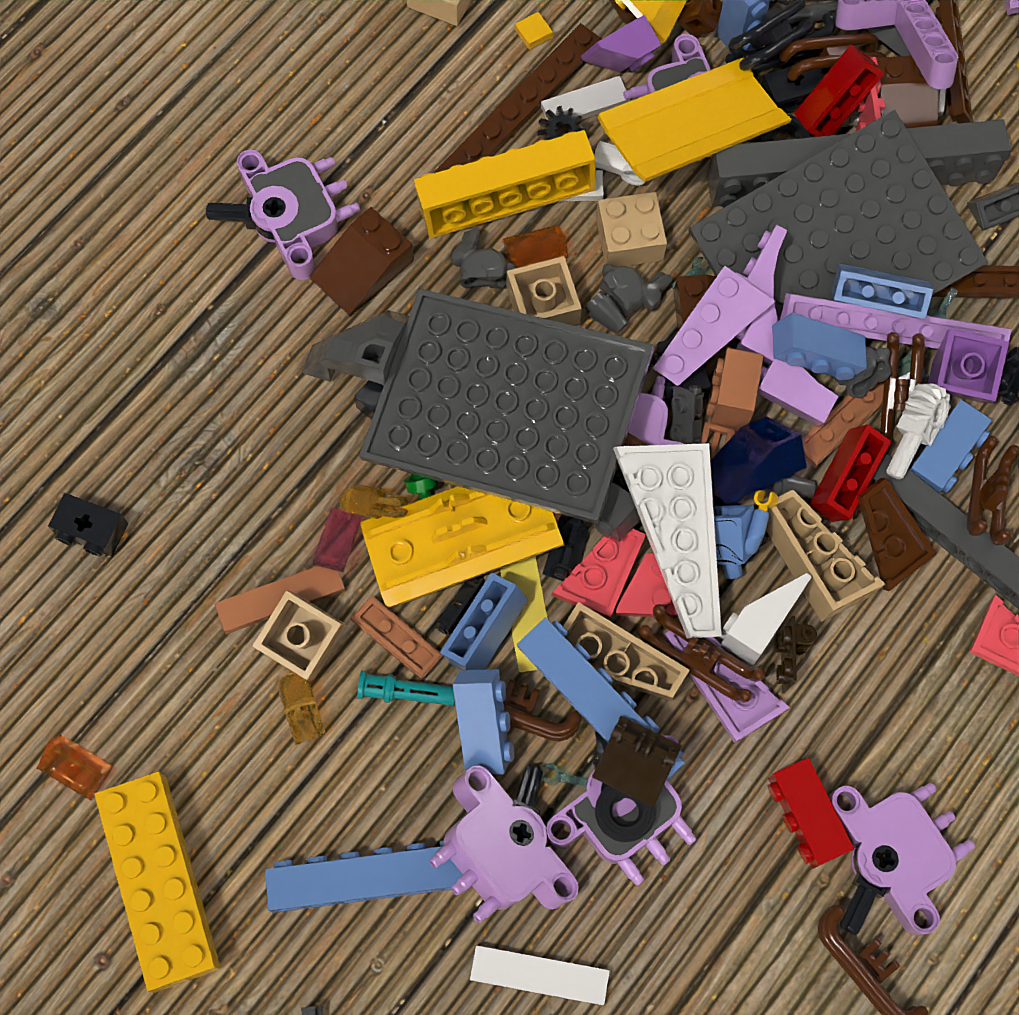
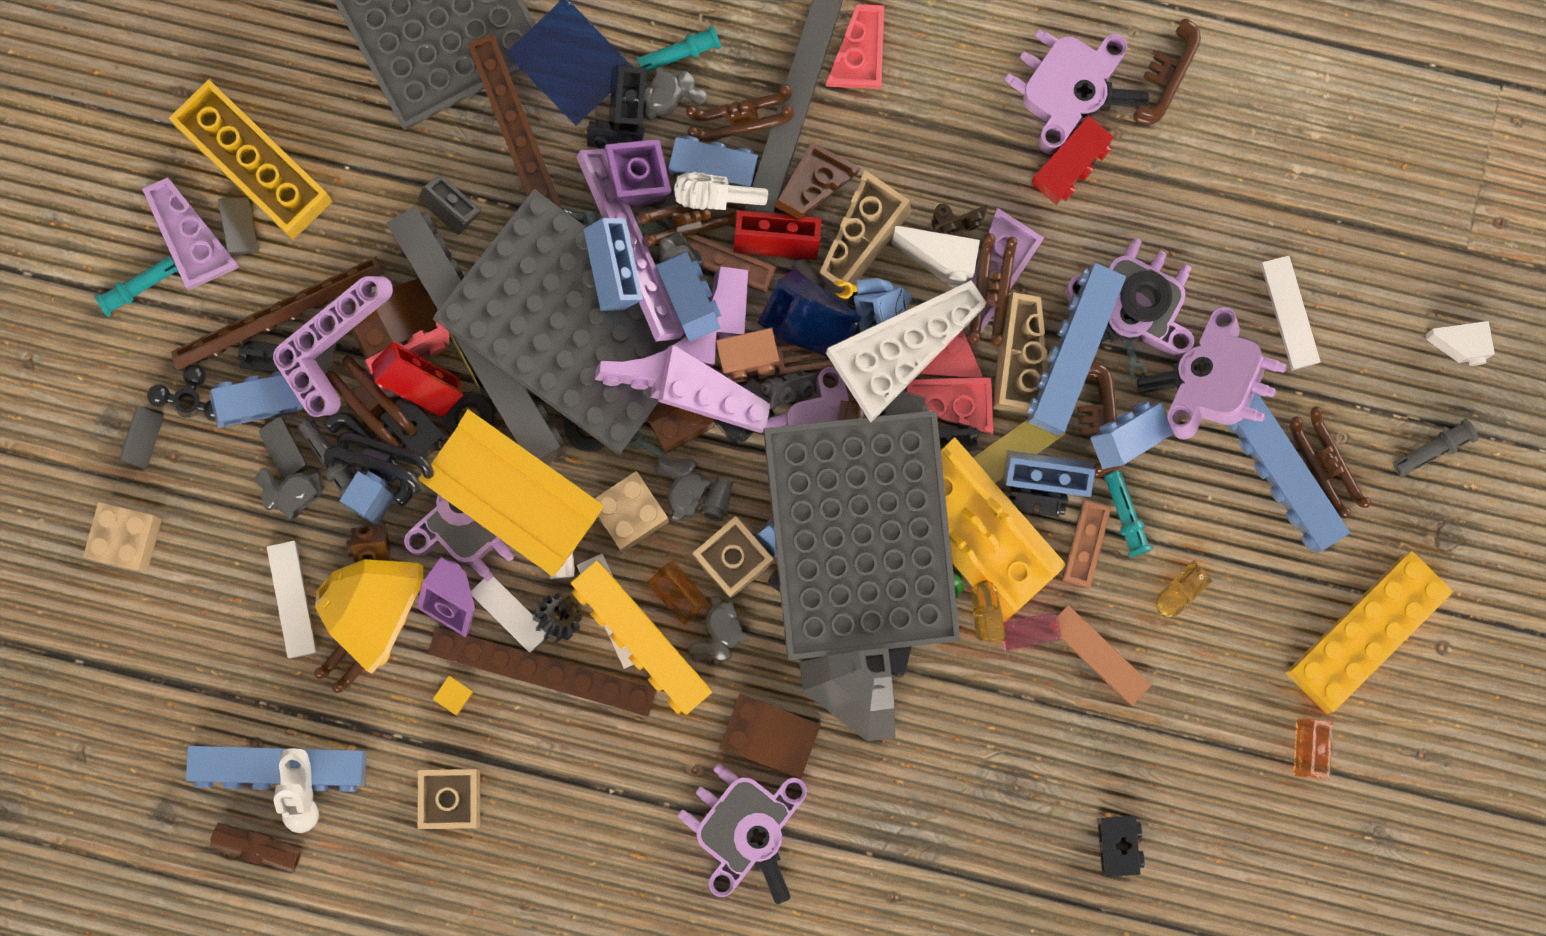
camera: 115 degrees left, 10 degrees up
tan brick [252,590,347,680] -> none
dark brown hinge [592,716,682,807] -> none
none -> reddish brown piece [1290,406,1371,518]

